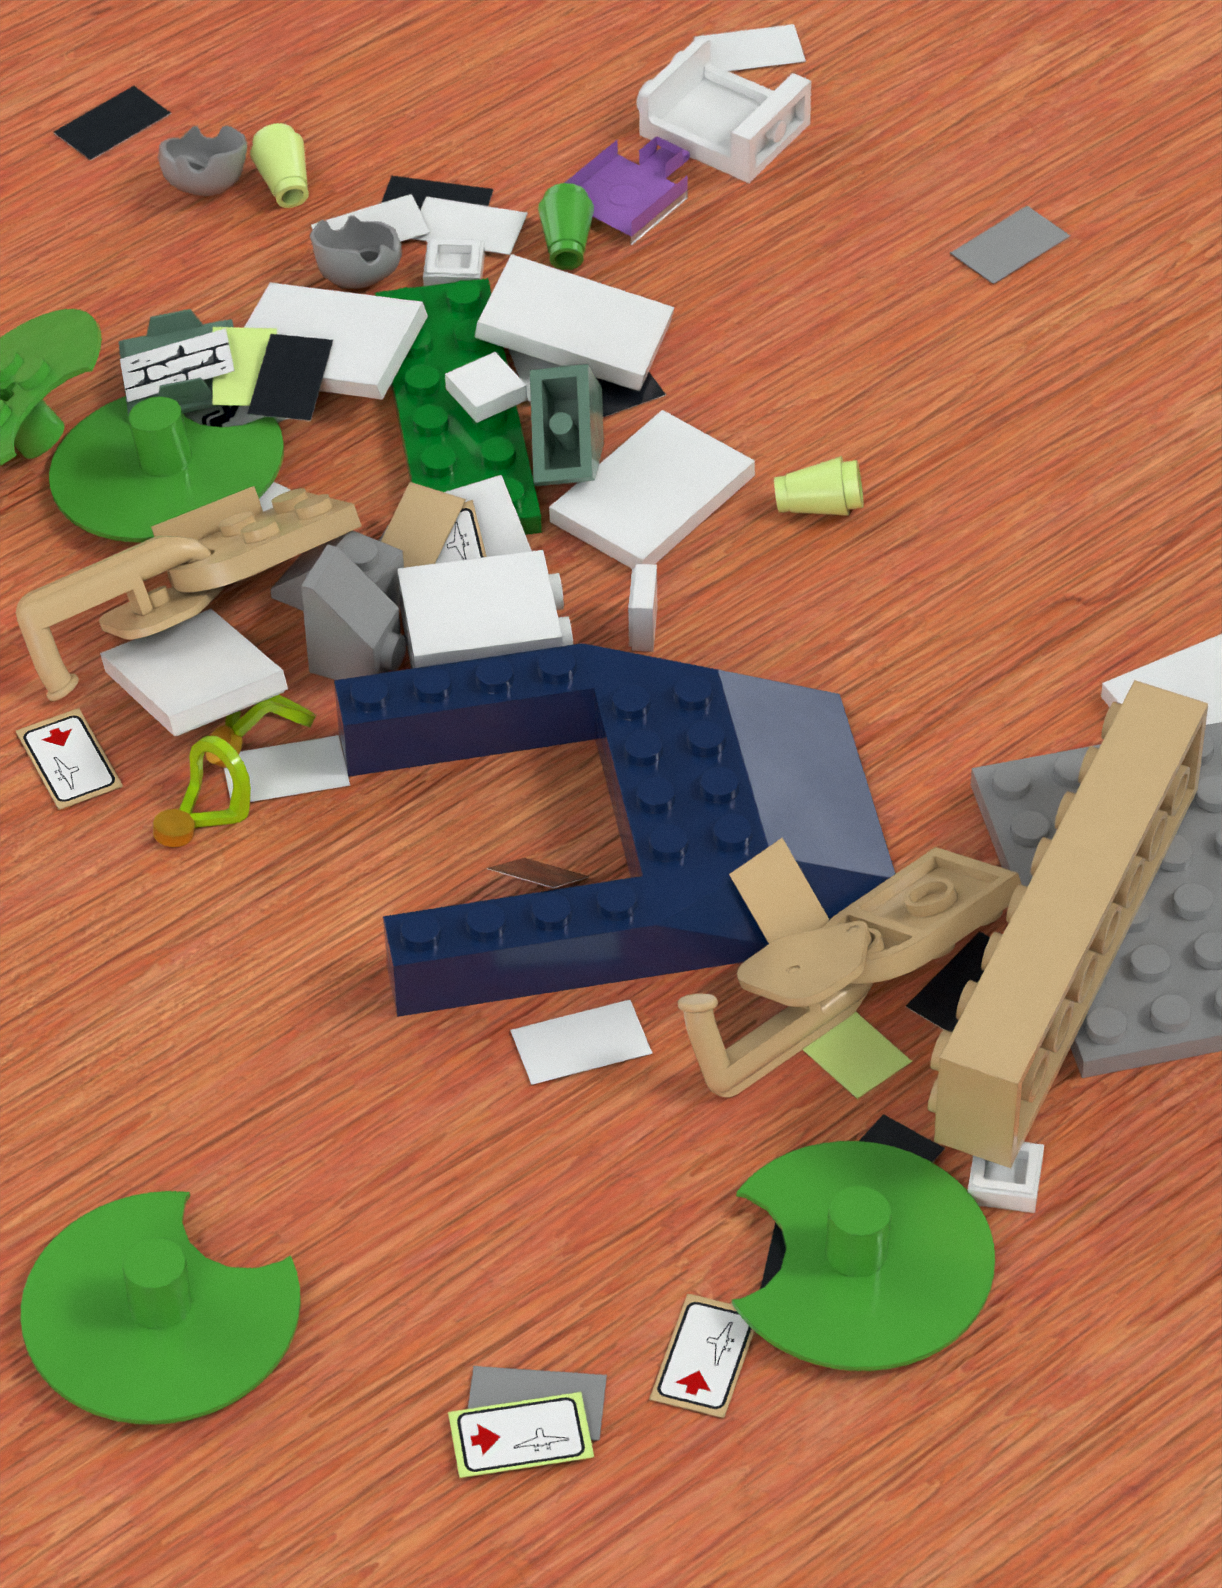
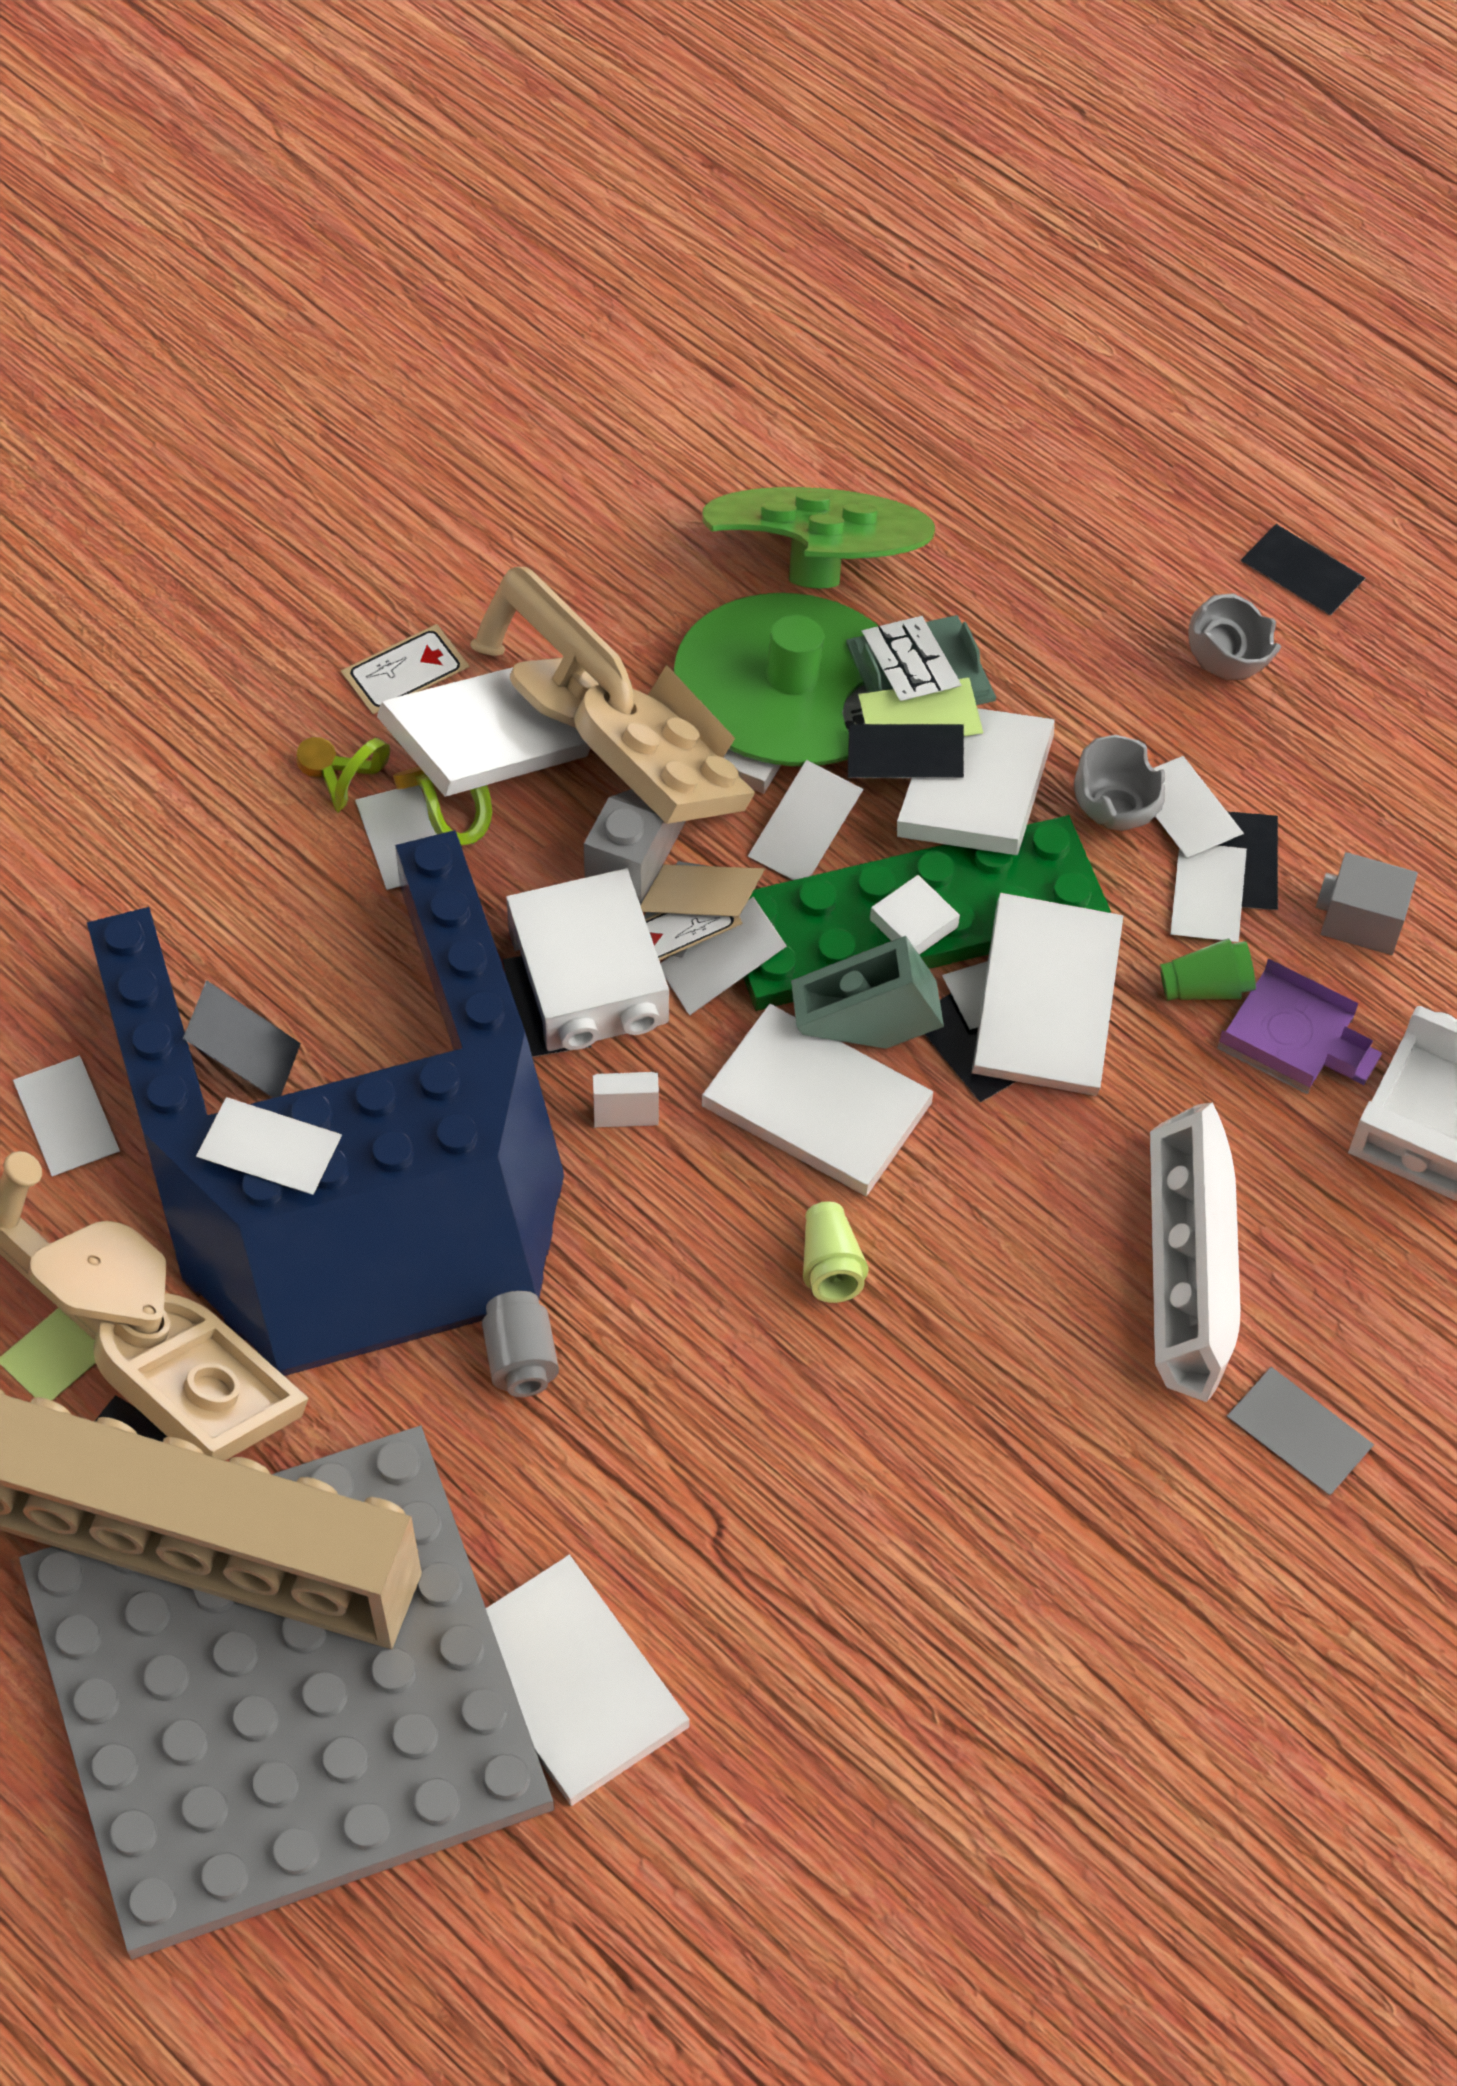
camera: 80 degrees right, 10 degrees up
yellowish green cone [250,123,309,208] -> none
light grey slope [301,544,407,680] -> none
white tile [423,238,485,286] -> none
tan sticker [729,838,829,944] -> none
none -> white sticker [196,1097,342,1195]
none -> light grey brick [482,1291,559,1397]
none -> white sticker [748,760,863,880]
none -> white brick [1150,1102,1240,1402]
none -> light grey brick [1315,852,1418,955]

